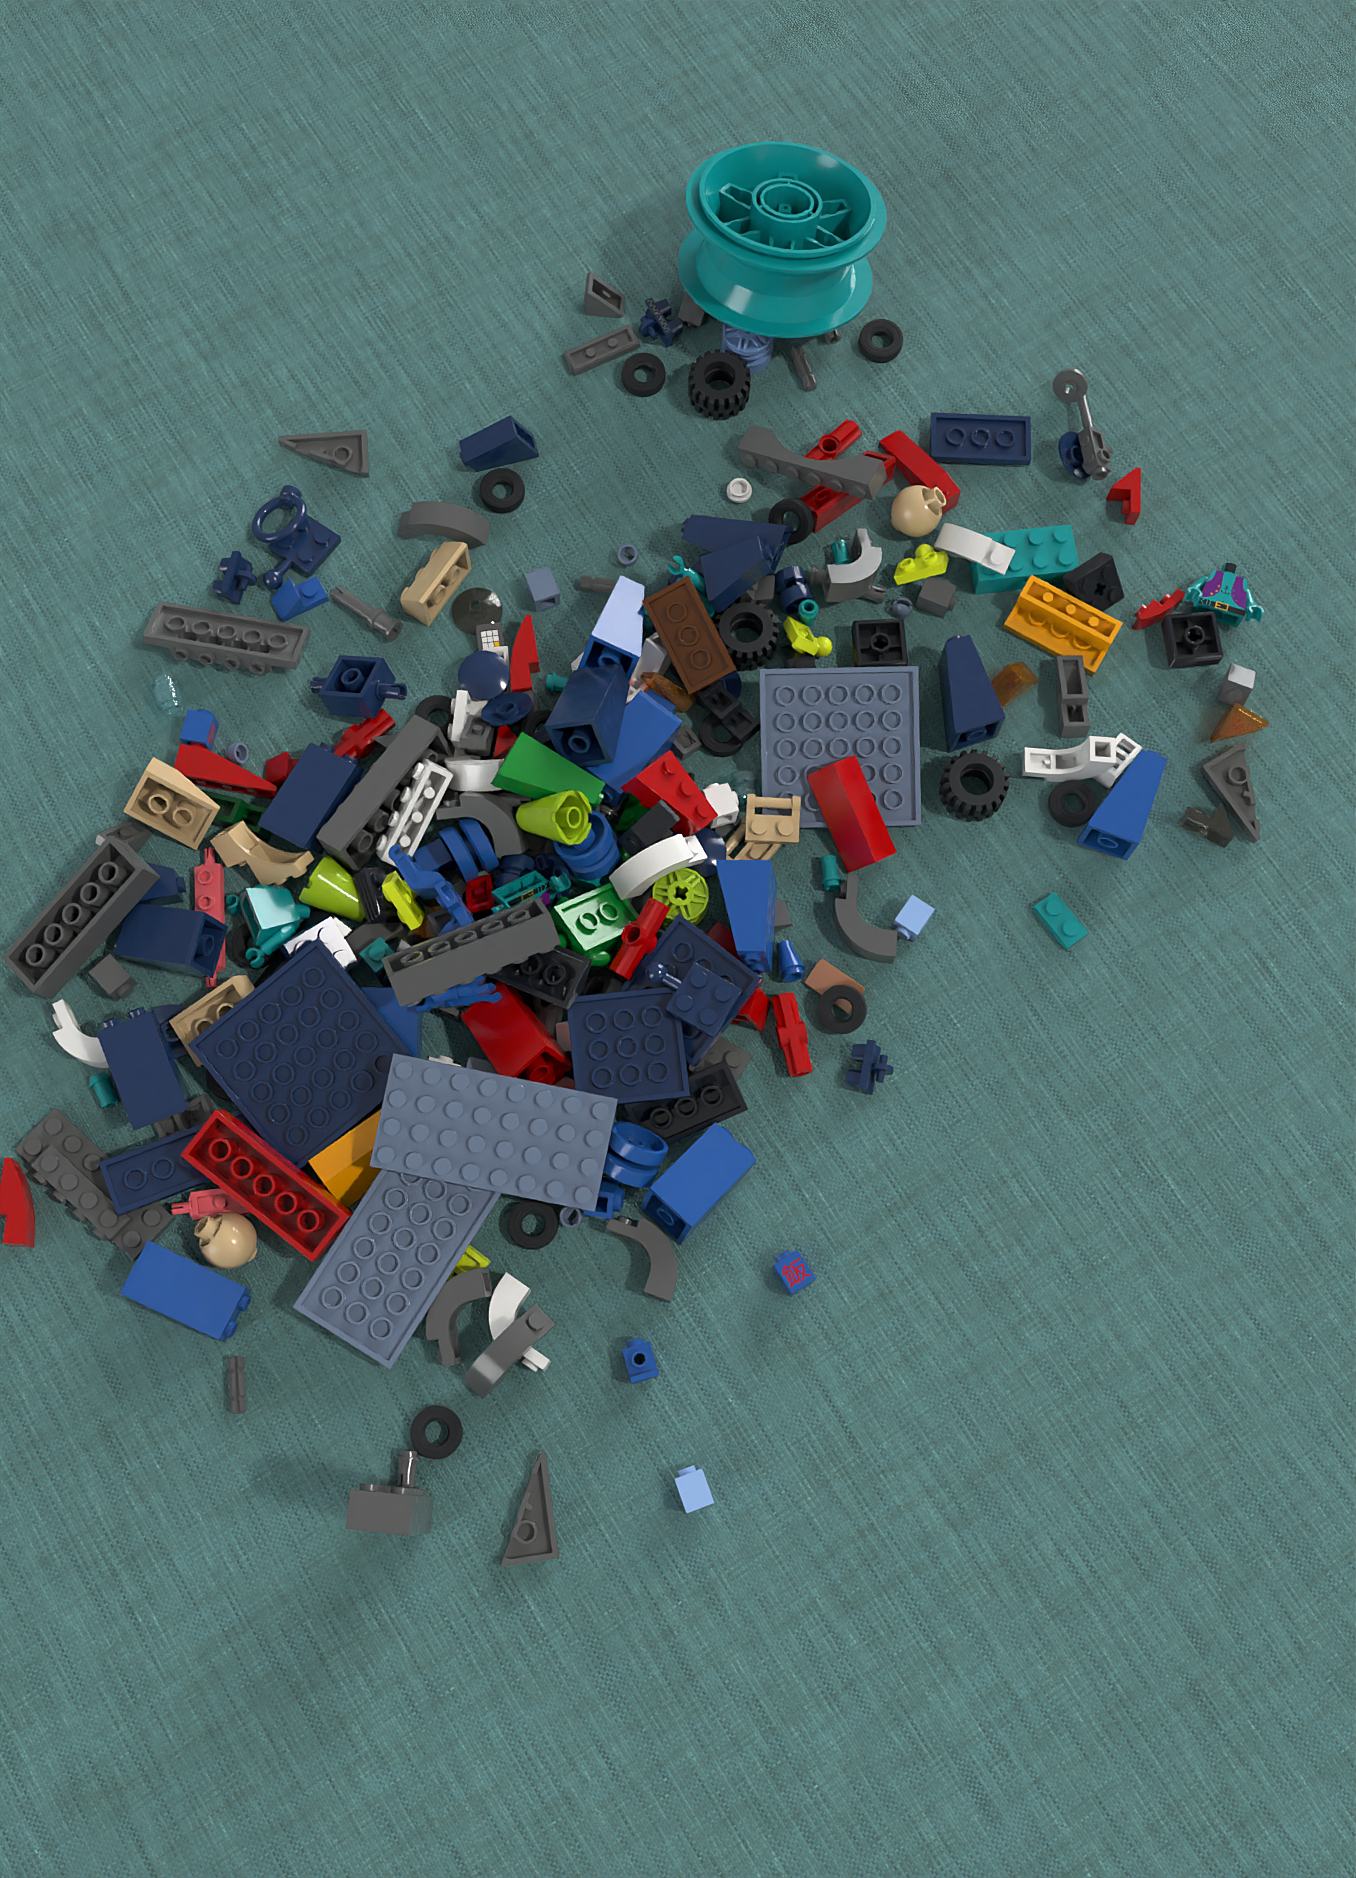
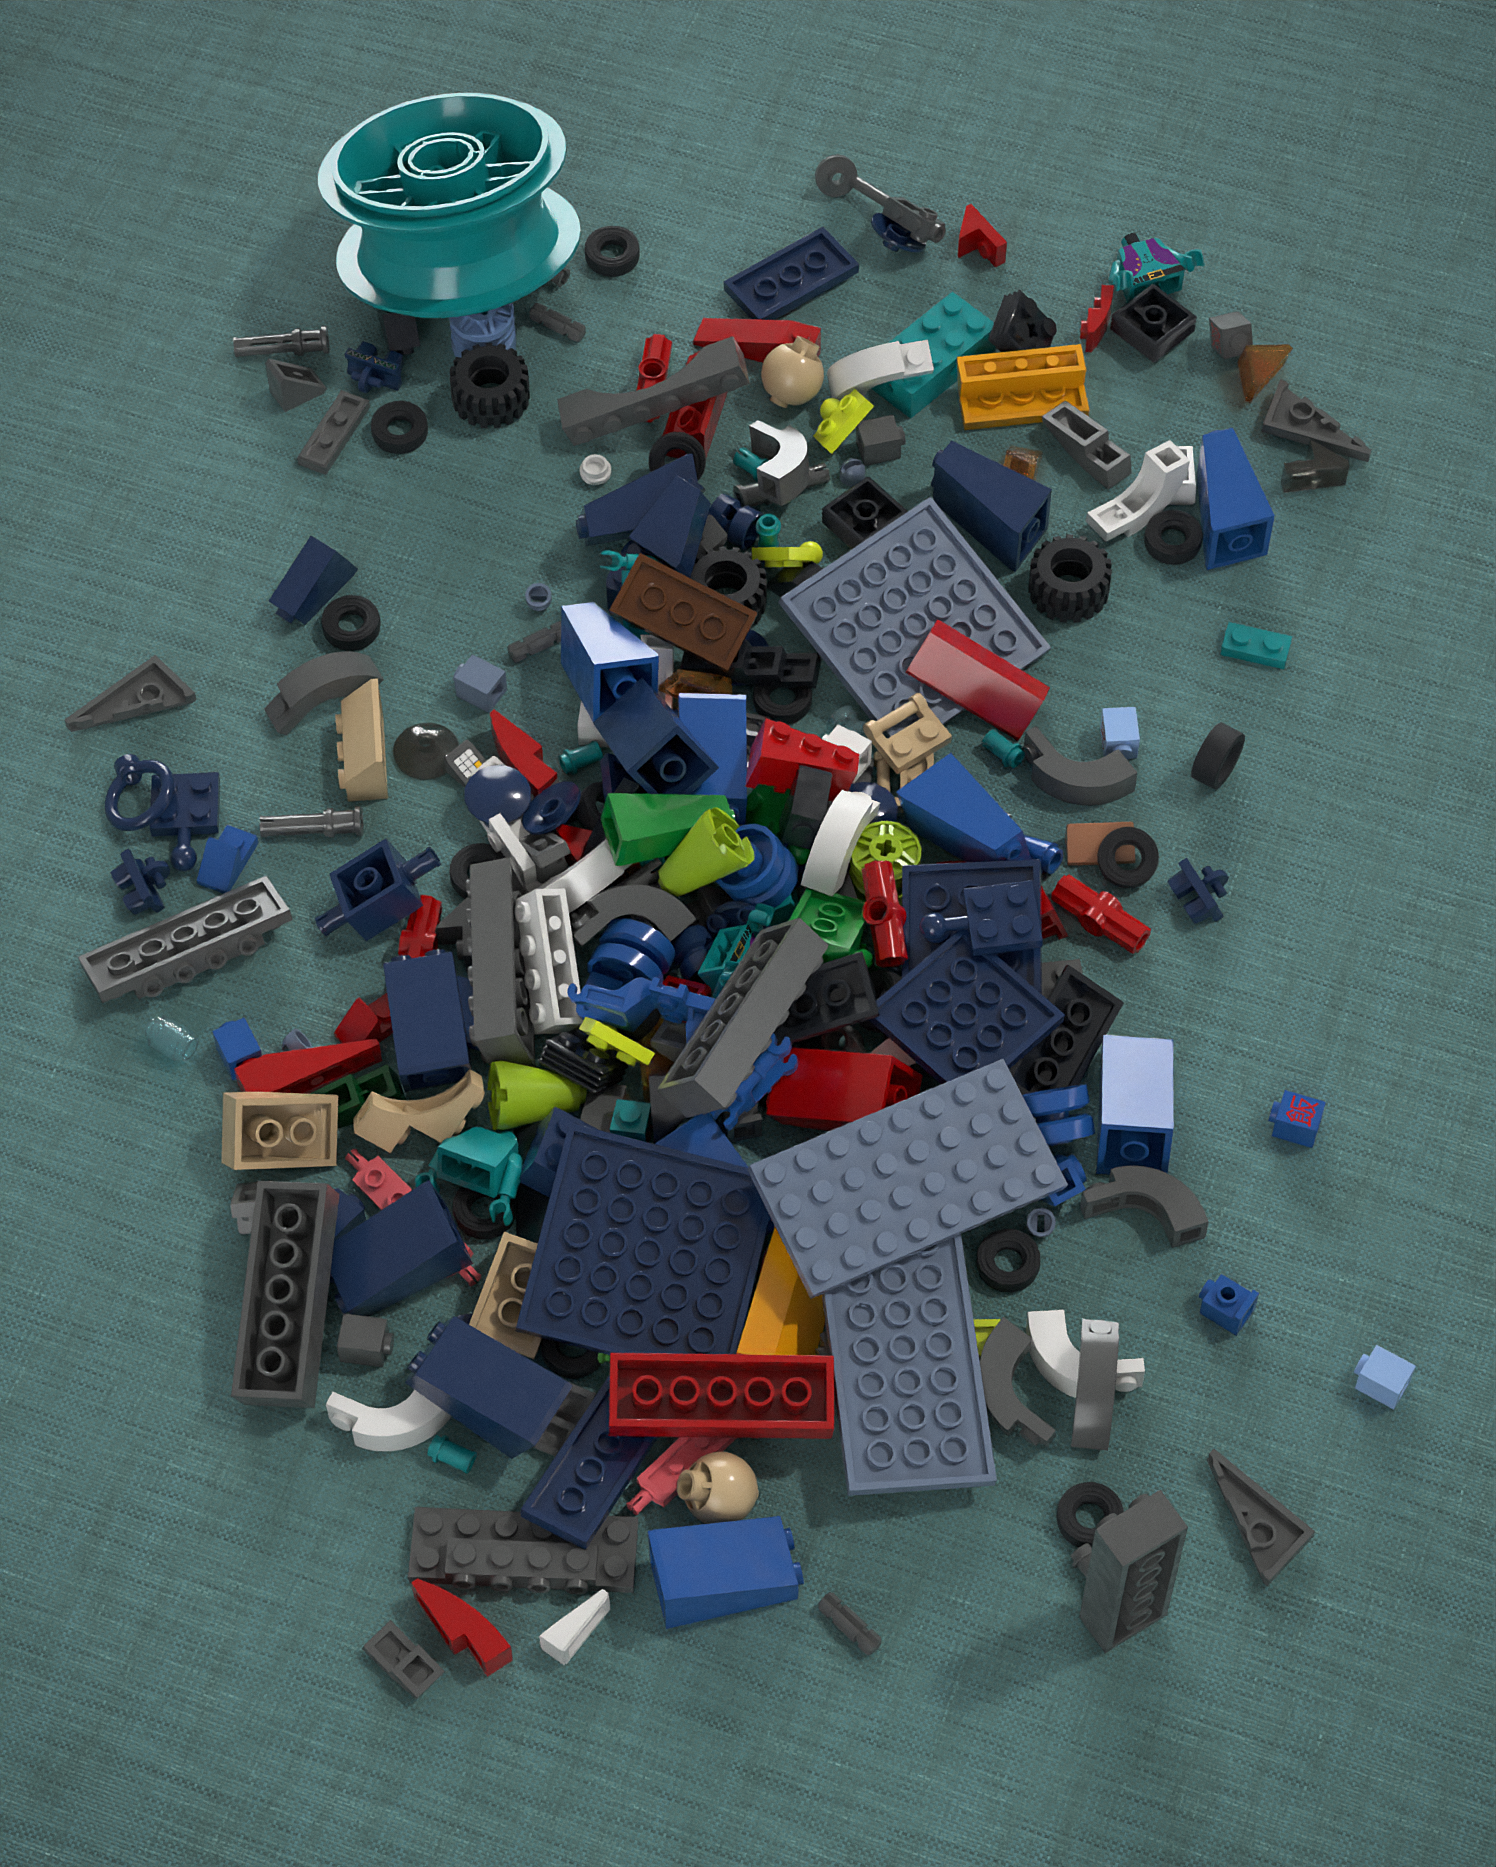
camera: 35 degrees left, 15 degrees down
none -> dark grey pin [233,325,330,357]
none -> white slope [539,1589,610,1665]
none -> black tyre [1191,722,1245,790]

